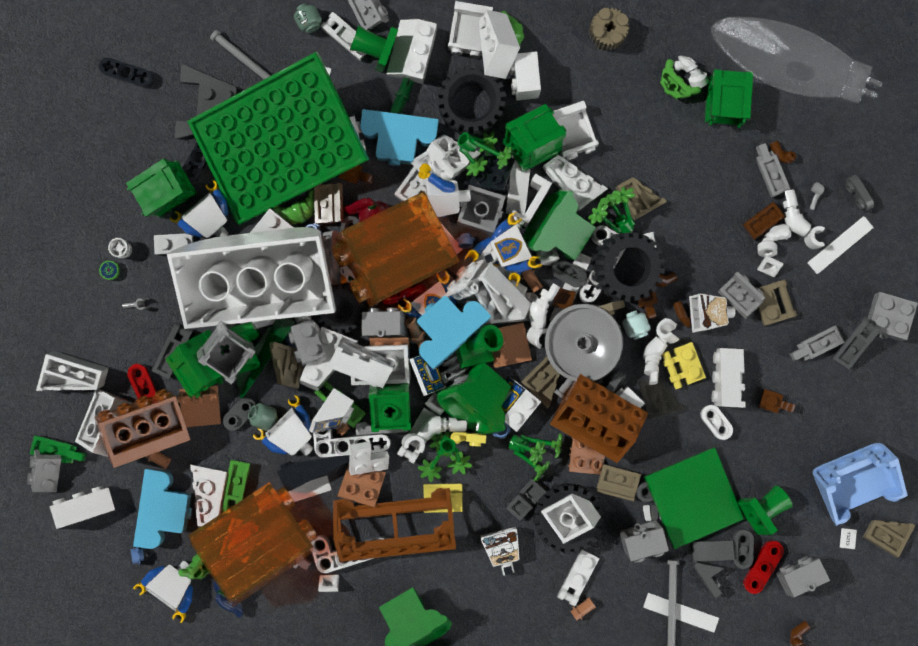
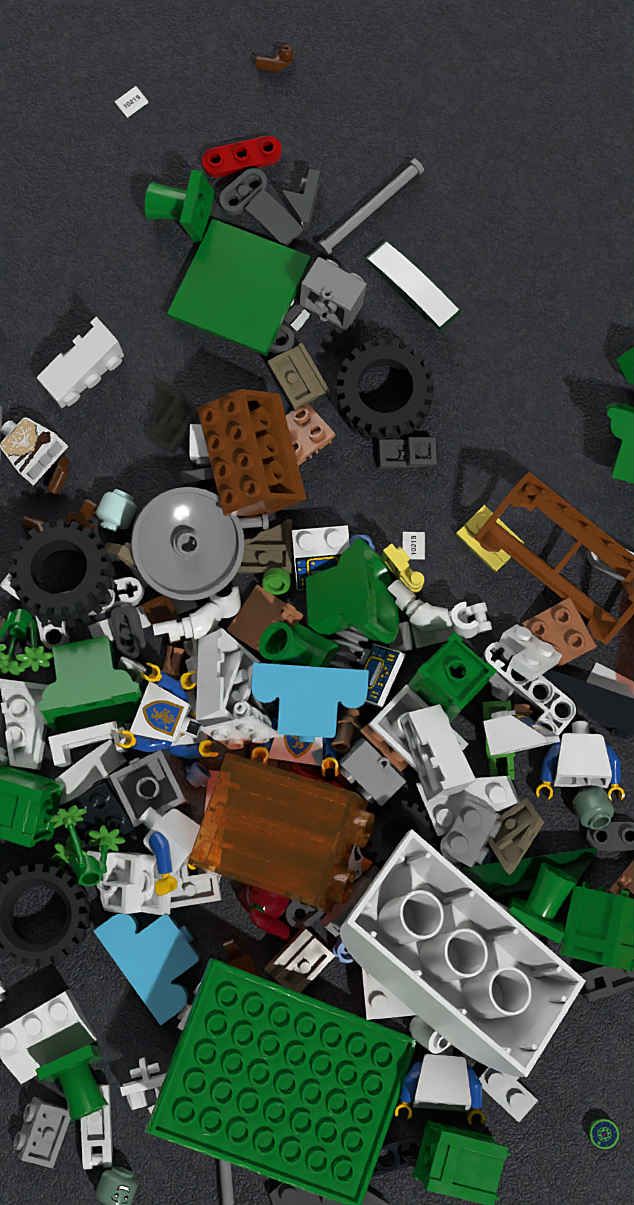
camera: 130 degrees left, 5 degrees down
white wheel [108,238,132,259] -> none
light grey hand [122,298,150,310] -> none
light grey container [197,321,256,385] -> none
bright green piece [272,190,314,225] -> none
dark green axle [391,78,414,114] -> none
bright green plant [418,432,472,482] -> none
torso [481,527,519,575] -> none
plant [509,433,563,481] -> none
white slope [541,494,601,544] -> none
white plate [557,549,599,606] -> none
nougat pin [570,597,596,621] -> none
white piece [643,318,679,385] -> none
white sticker [643,593,719,632] -> none
light yellow plate [662,342,706,389] -> none
white plate [701,405,733,440] -> none
reddish brown plate [758,389,795,413] -> none
light grey brick [776,556,830,597] -> none
light blue windscreen [813,443,908,526] -> none
dark tan wing [863,520,915,558] -> none
none -> white hips [120,1057,166,1110]
none -> bright green tile [262,568,290,595]
none -> white slope [366,241,461,331]
none -> white sticker [403,532,425,559]
none -> white brick [410,1015,450,1054]

